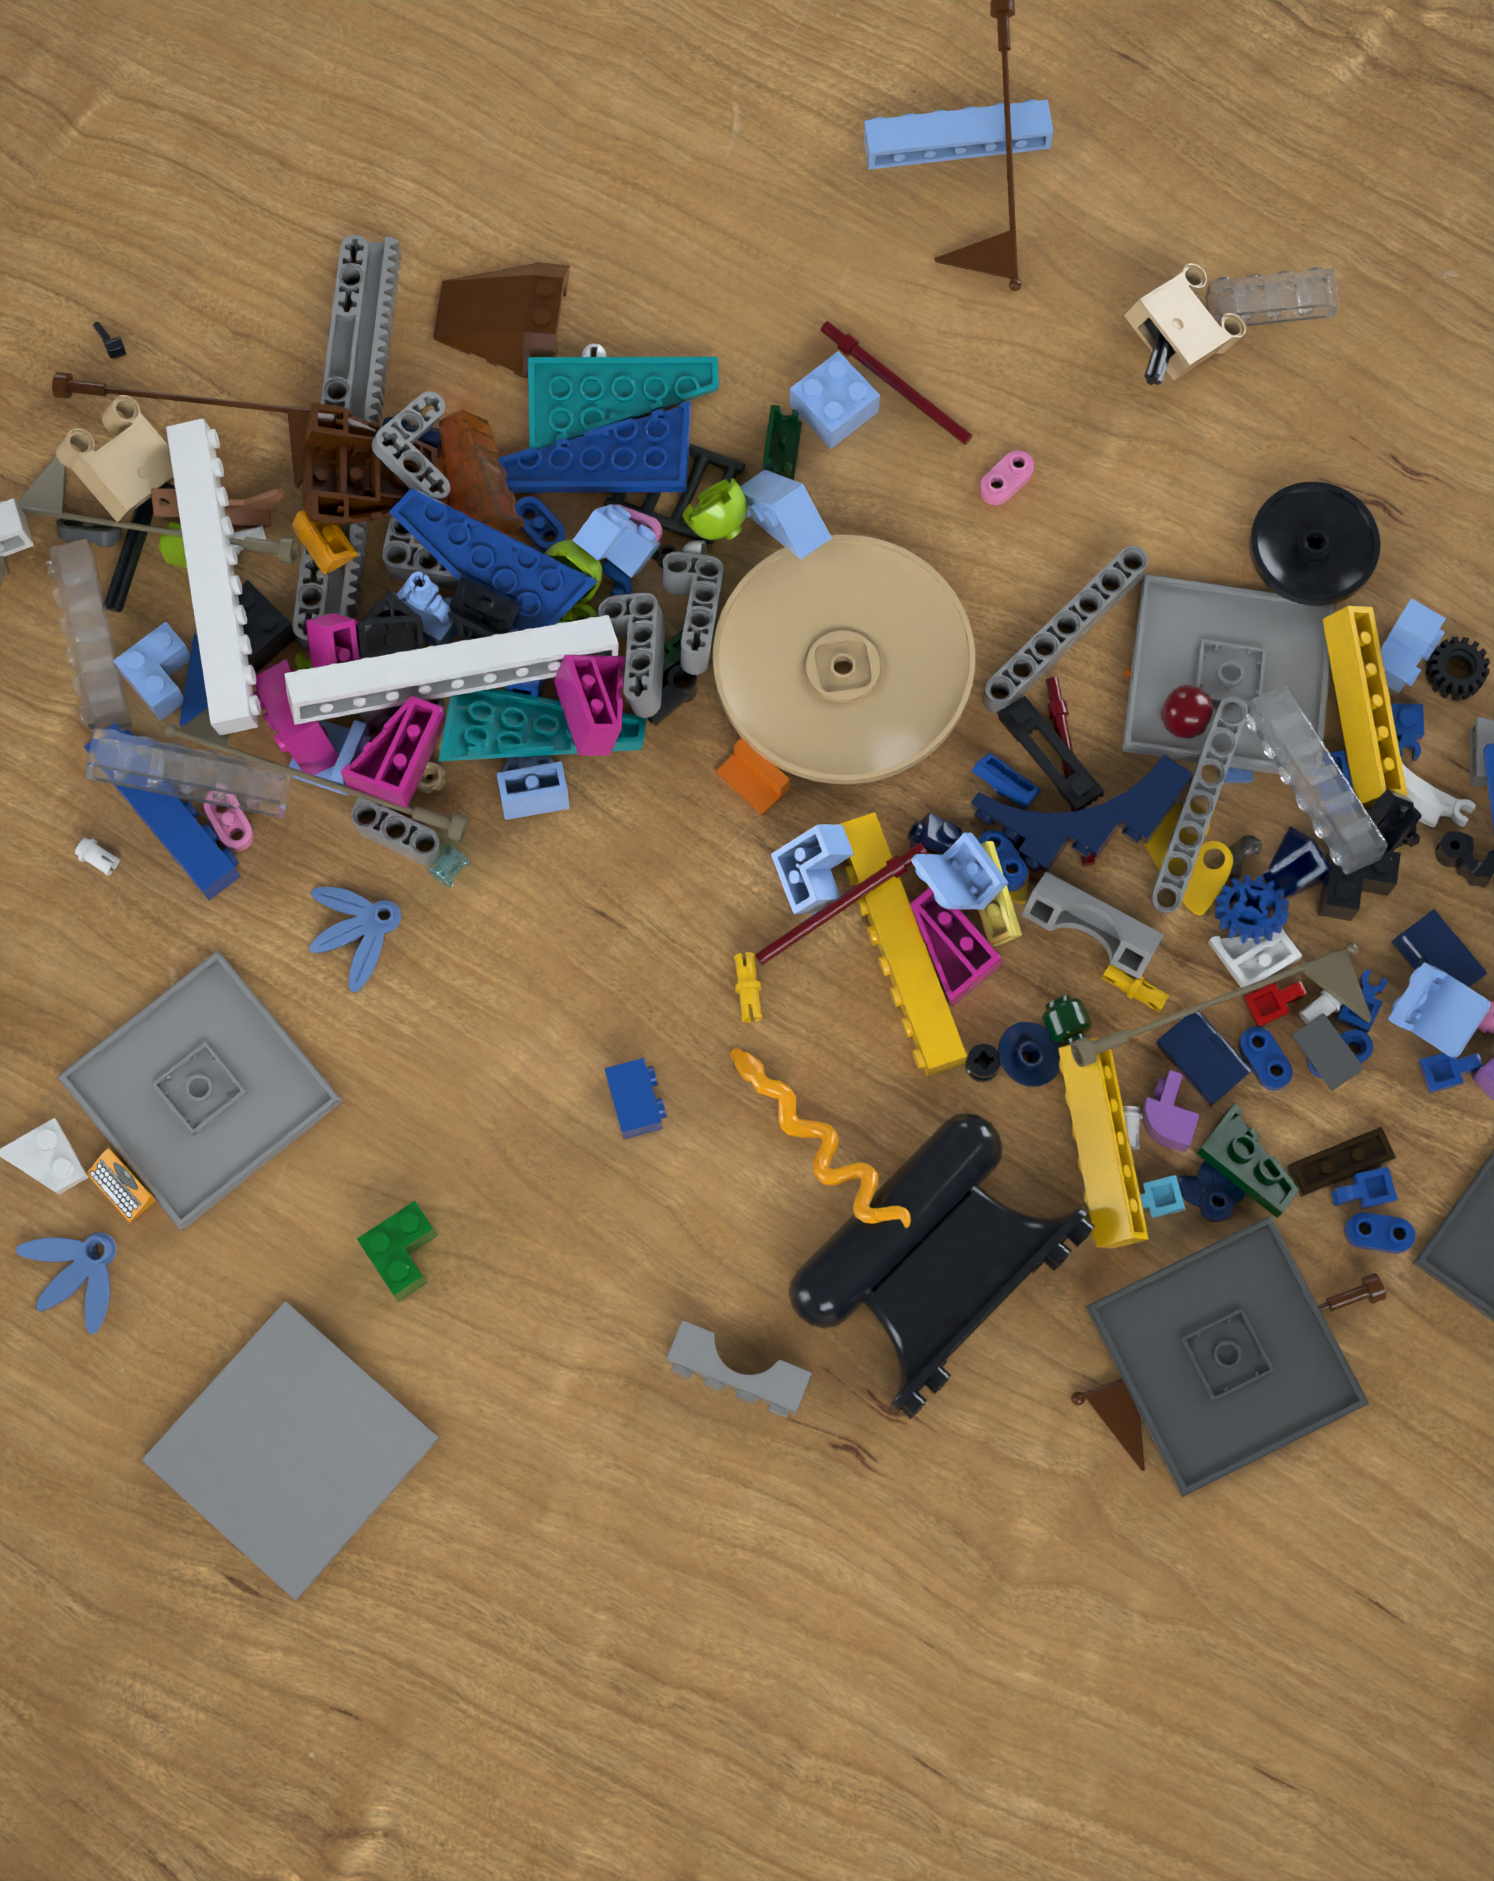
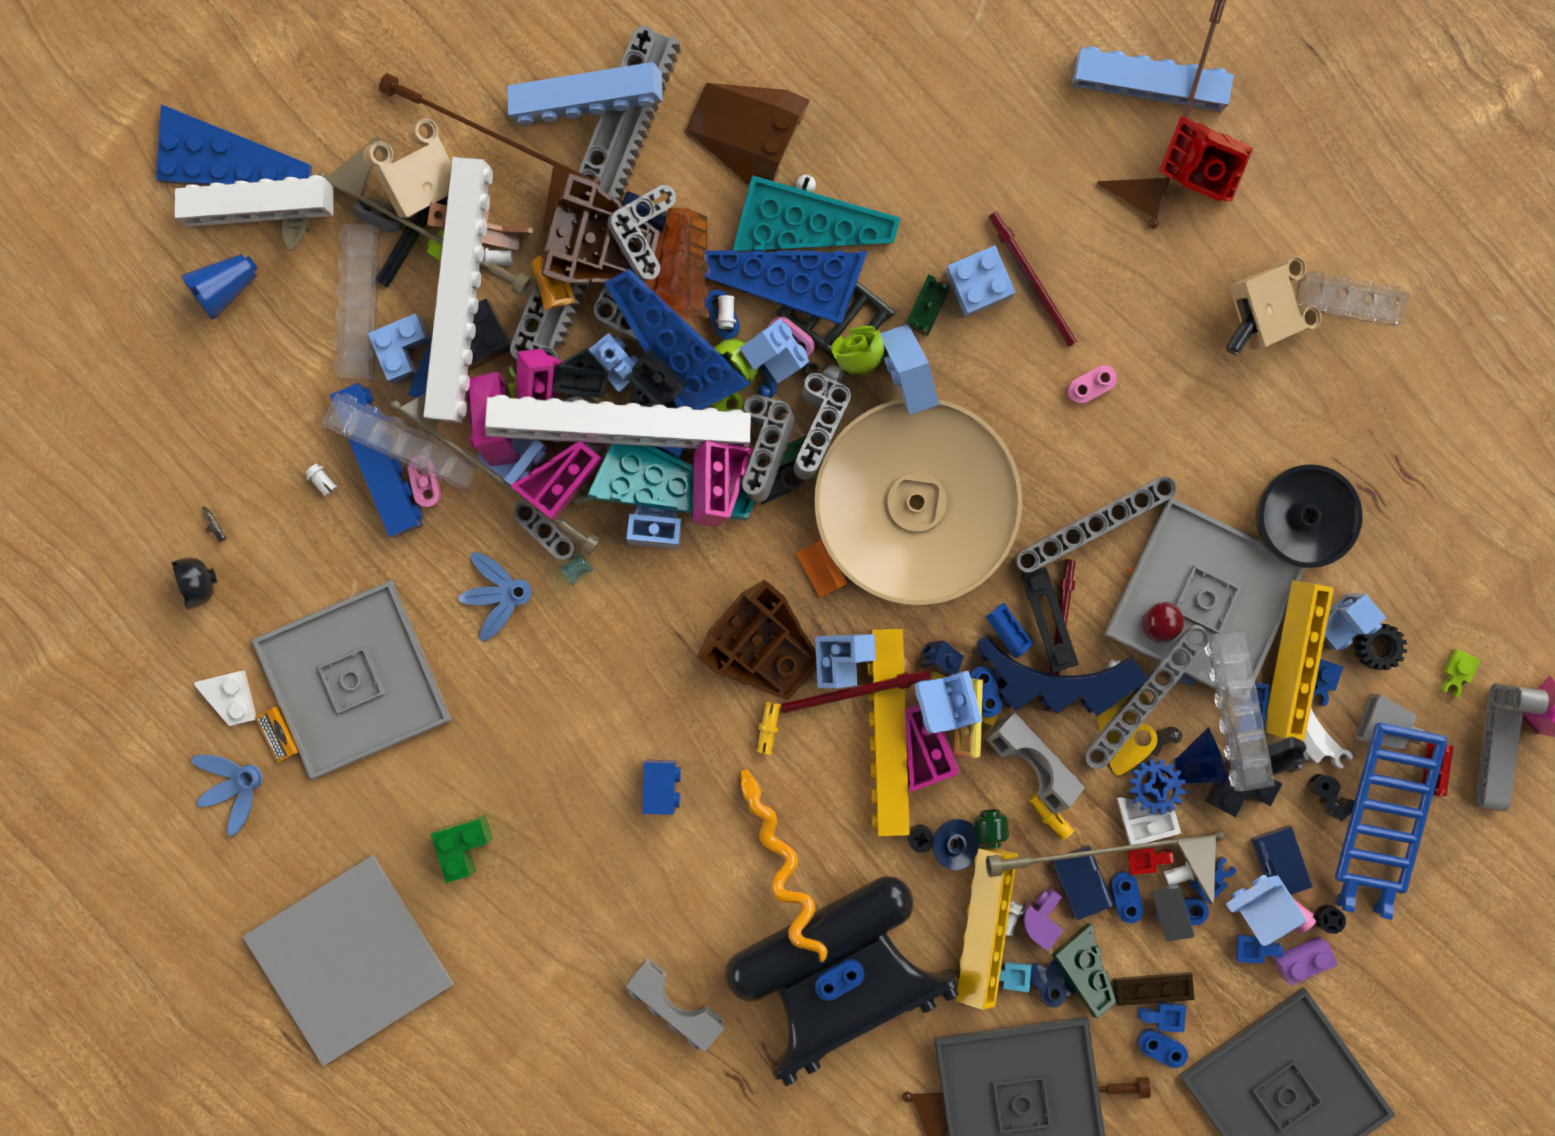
camera: 15 degrees right, 15 degrees up
black hand [93,322,126,358] -> none
none -> light blue brick [507,62,663,126]
none -> reddish brown wedge [697,579,817,700]
none -> white pin [716,295,736,329]
none -> blue plate [815,959,864,1001]
none -> red slope [1159,117,1253,202]

